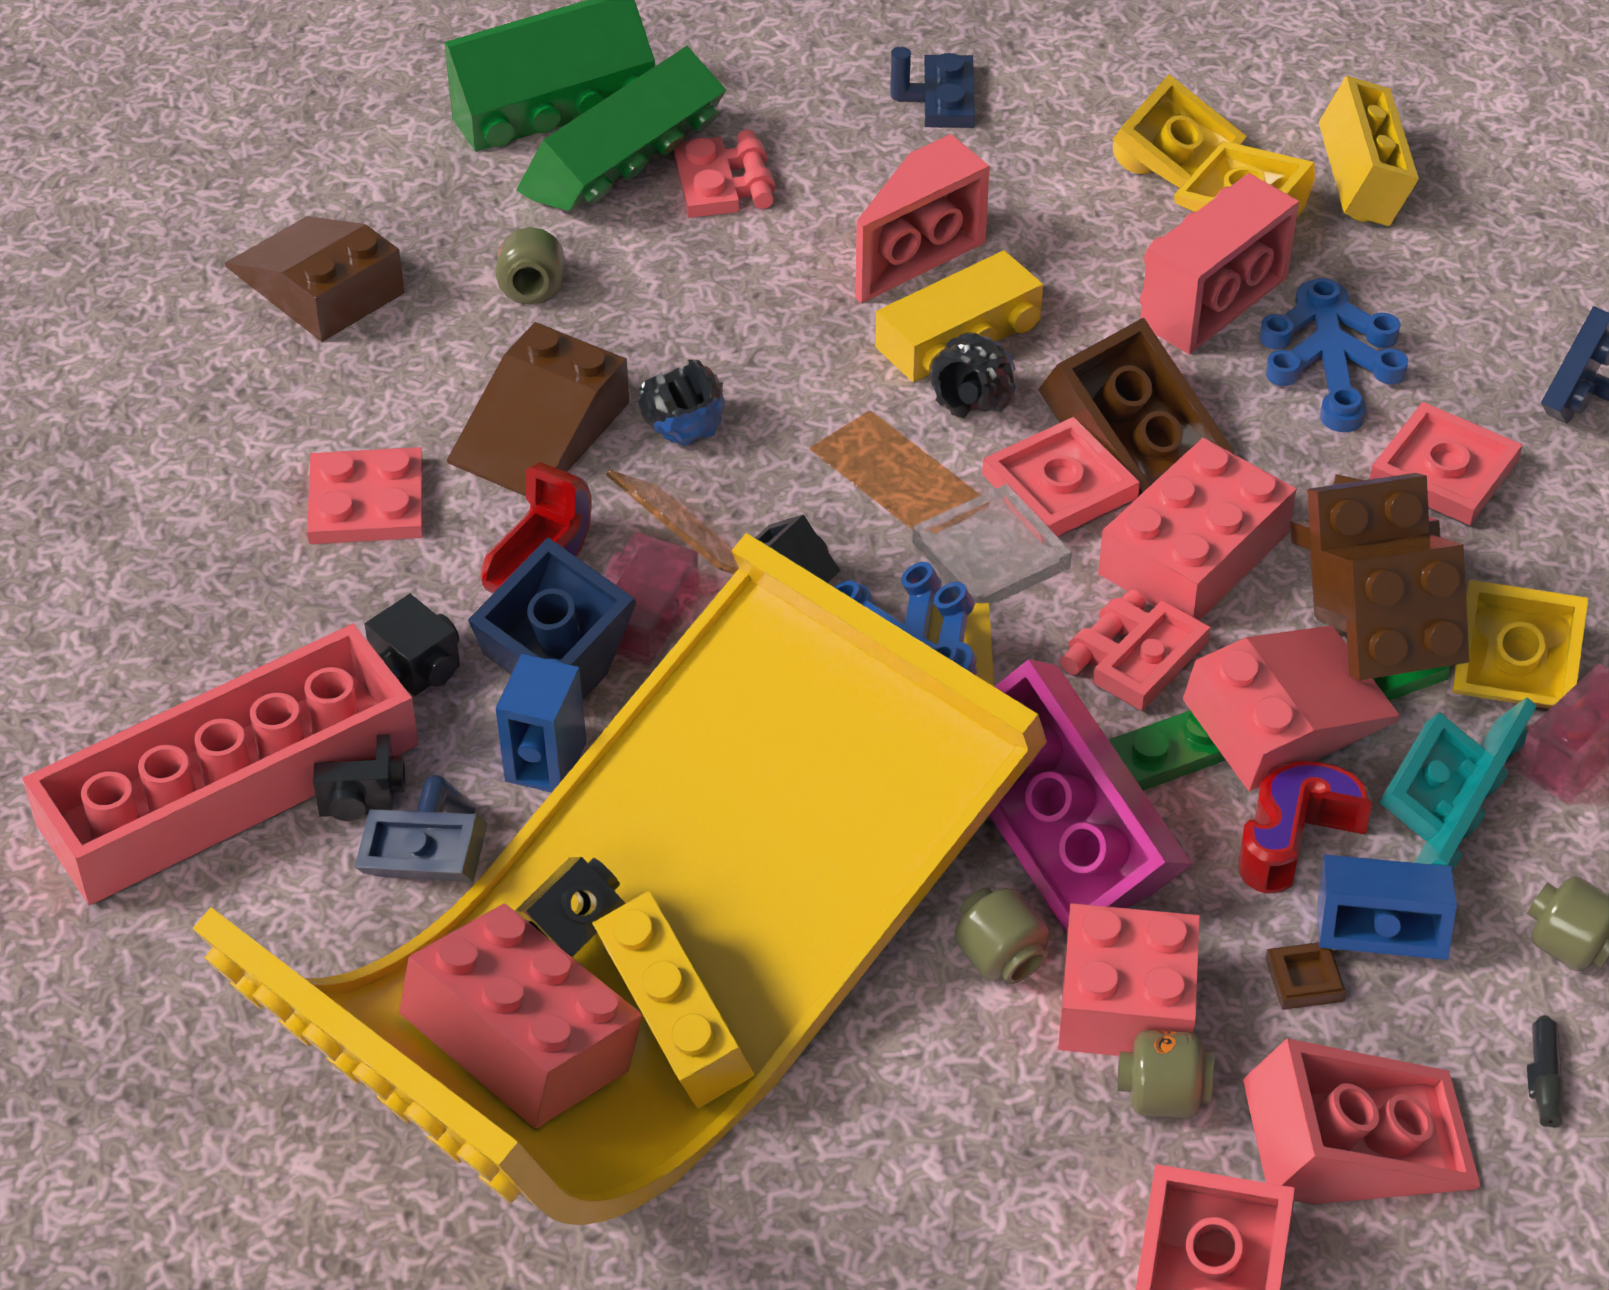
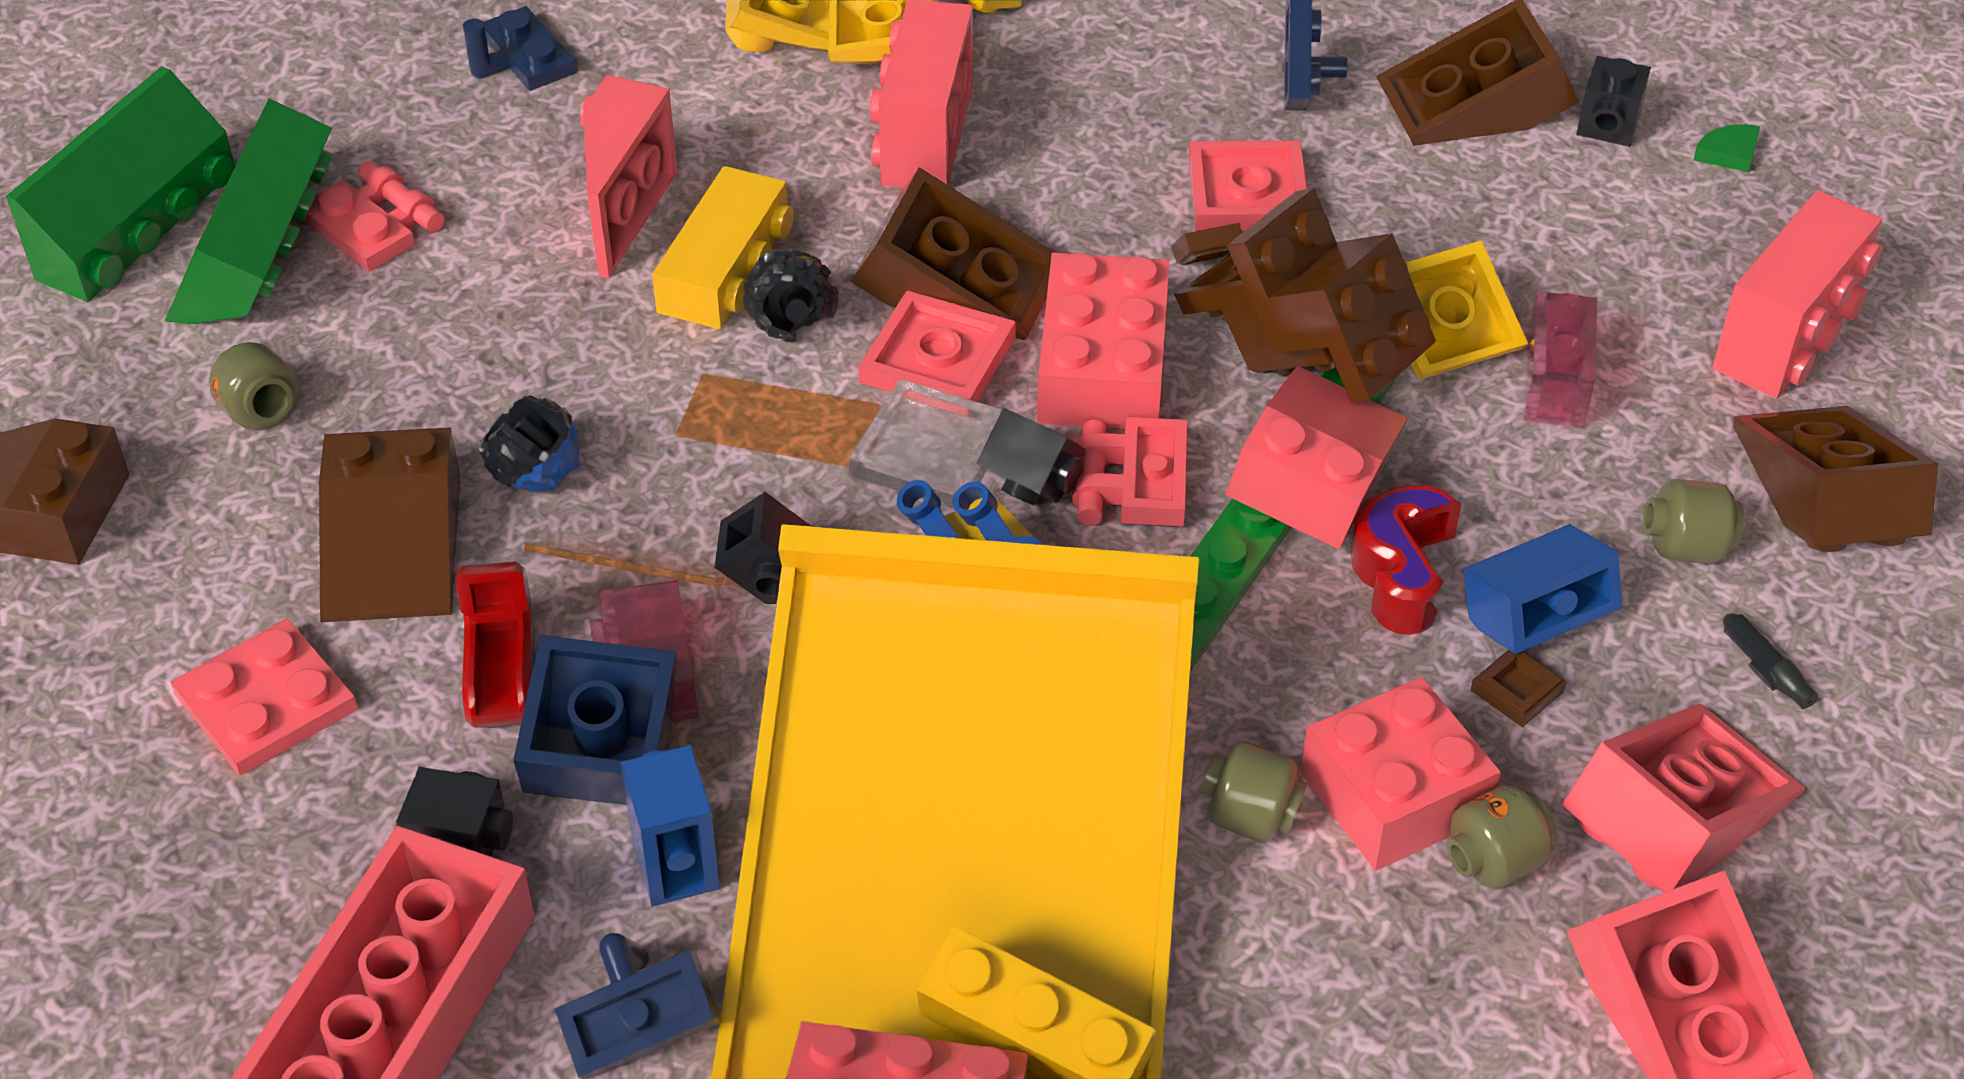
camera: 35 degrees left, 0 degrees up
black bracket [313,734,406,821] -> none
black brick [515,857,626,957] -> none
dark pink slope [989,659,1192,933] -> none
blue plant [1259,278,1408,432] -> none
teal bracket [1379,697,1537,871] -> none
none -> black brick [976,407,1086,506]

